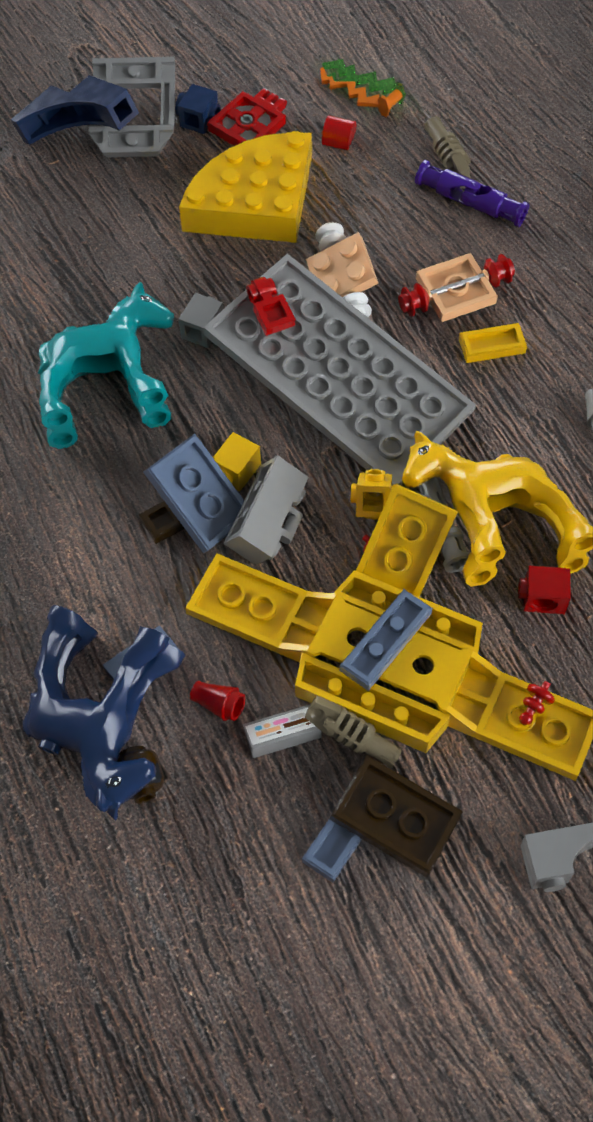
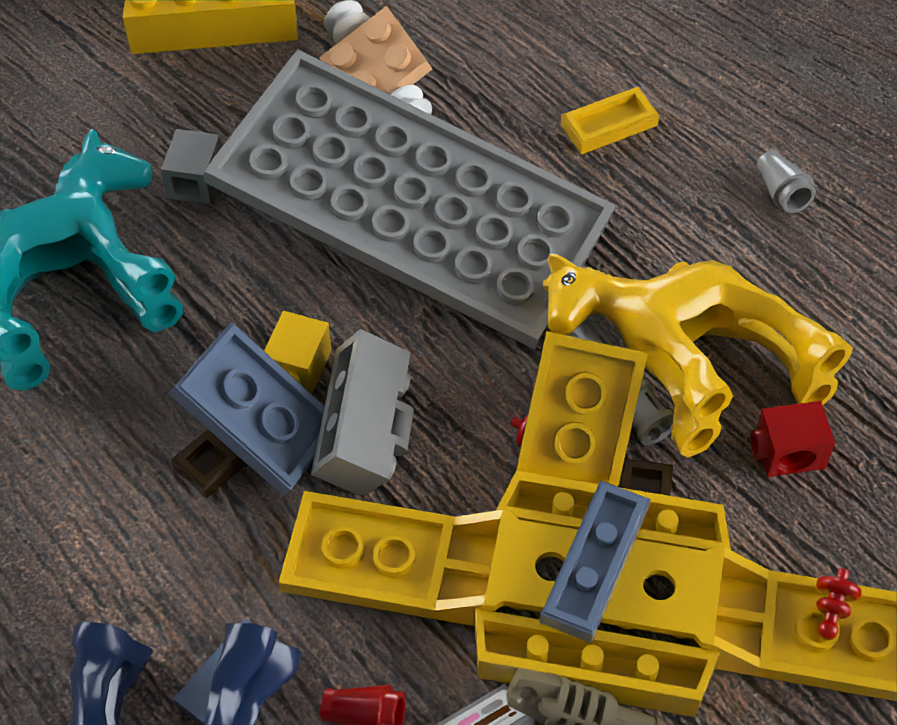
camera: 15 degrees left, 5 degrees down
red plate [246,277,296,336] -> none
yellow brick [350,469,393,520] -> none
light nougat plate [398,253,515,322] -> none
none -> dark brown tile [619,458,673,496]

